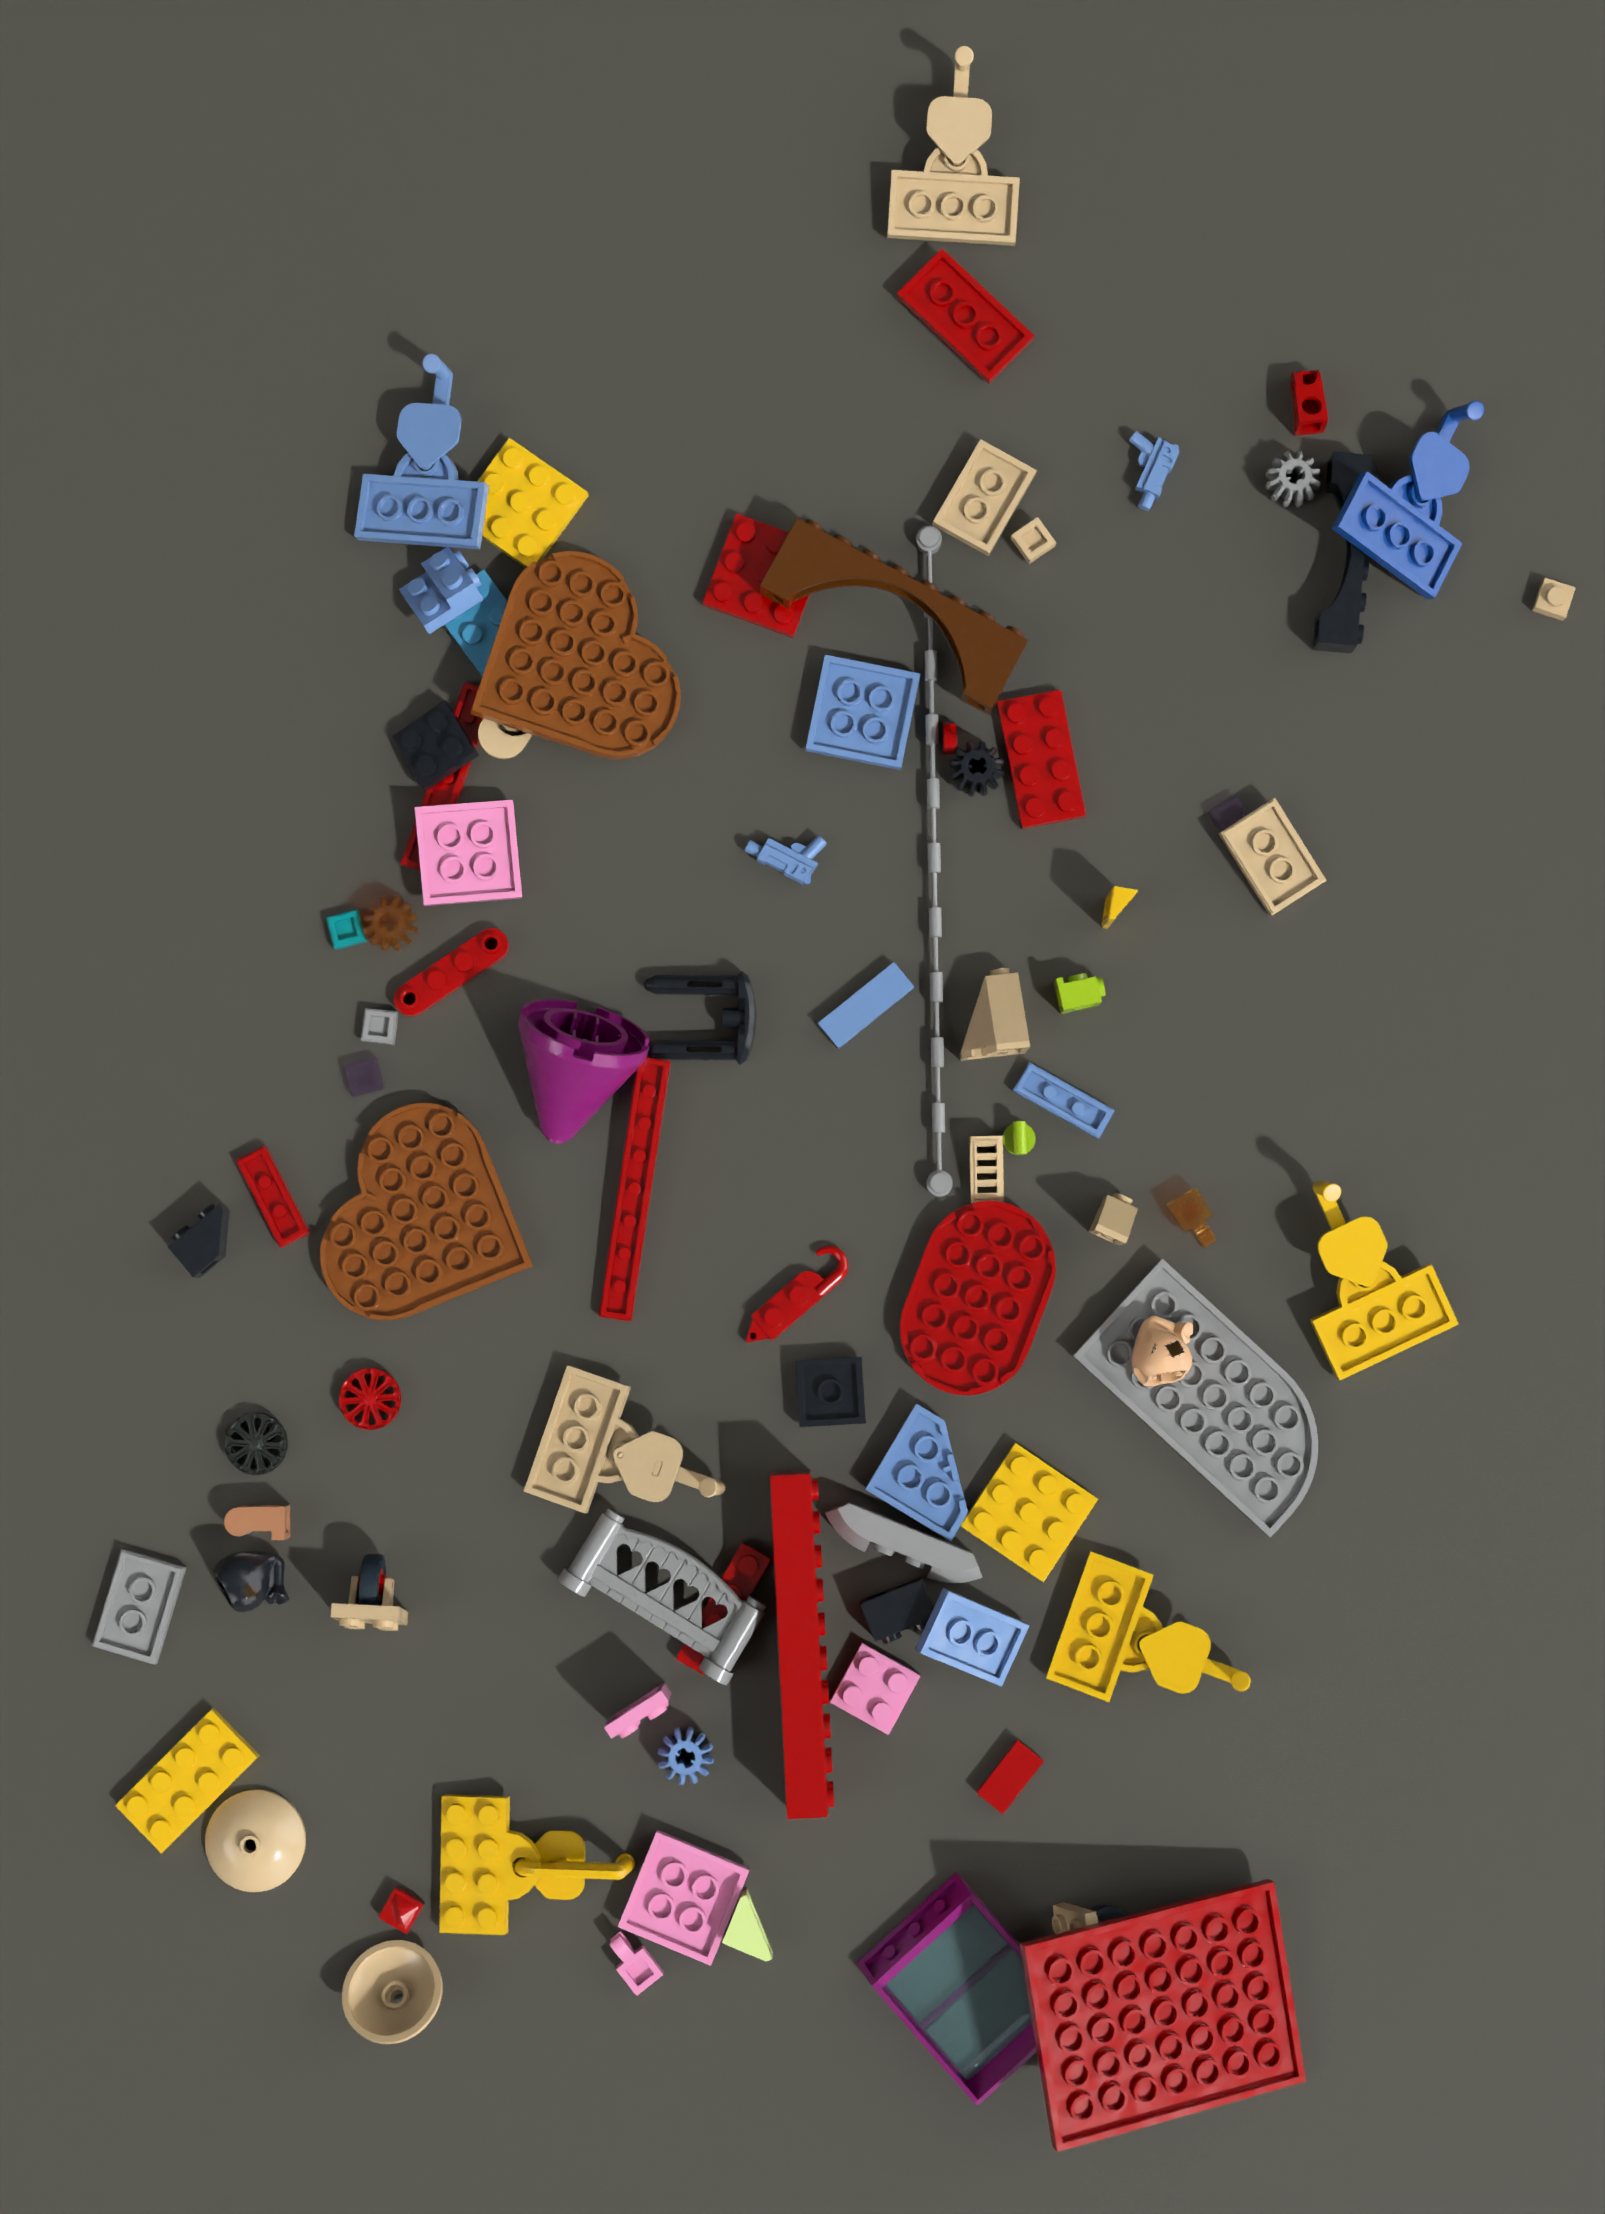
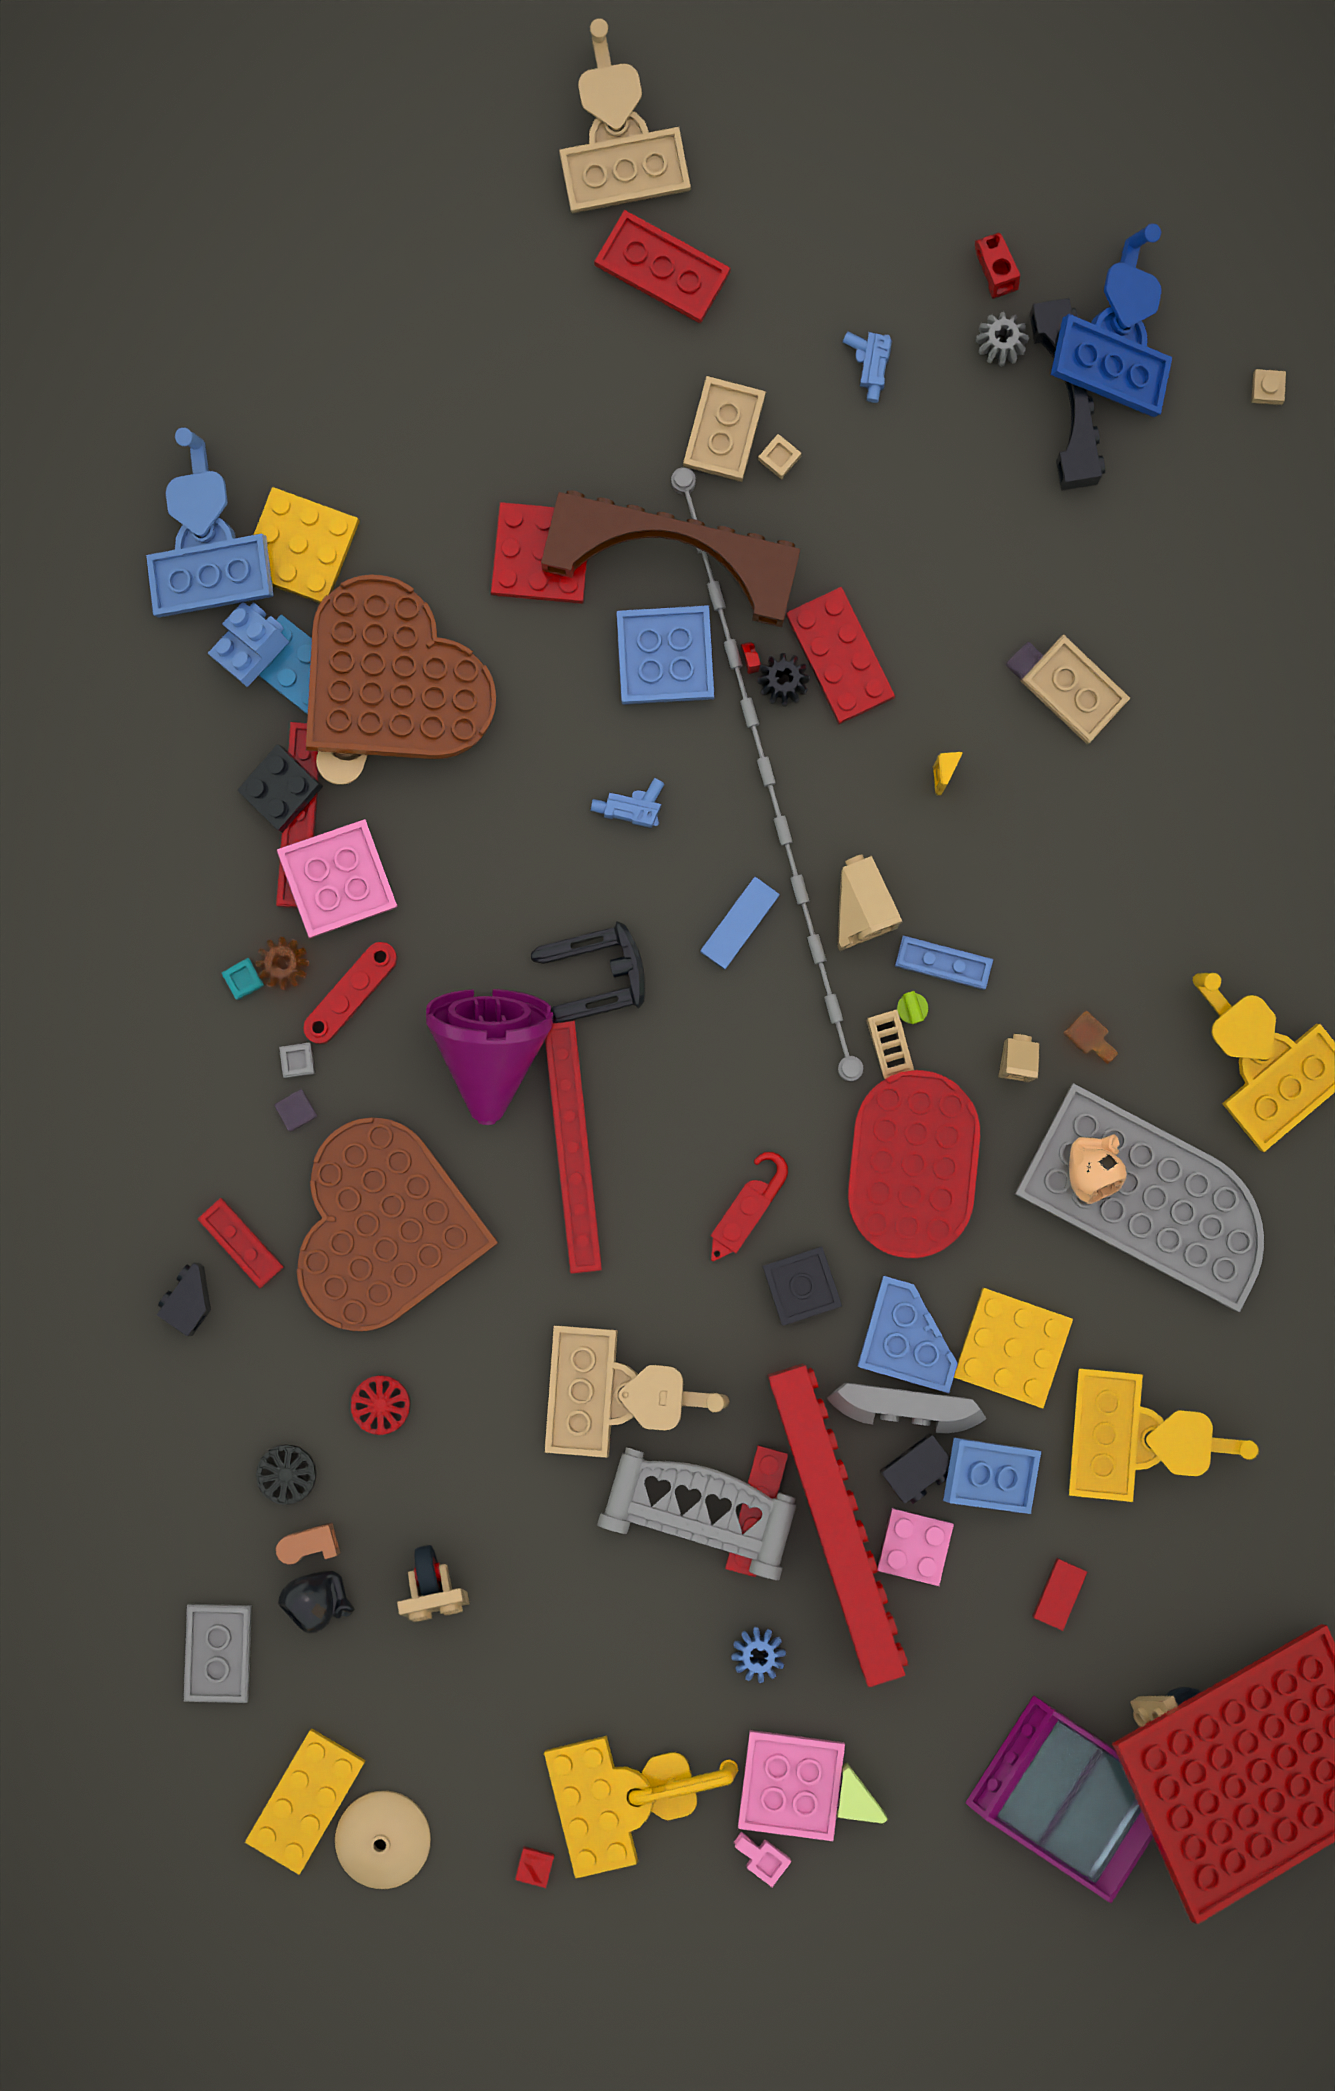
camera: 15 degrees left, 0 degrees up
tan dish [342,1940,443,2044] -> none
bright pink plate [604,1682,672,1739] -> none
lime brick [1053,973,1106,1014] -> none

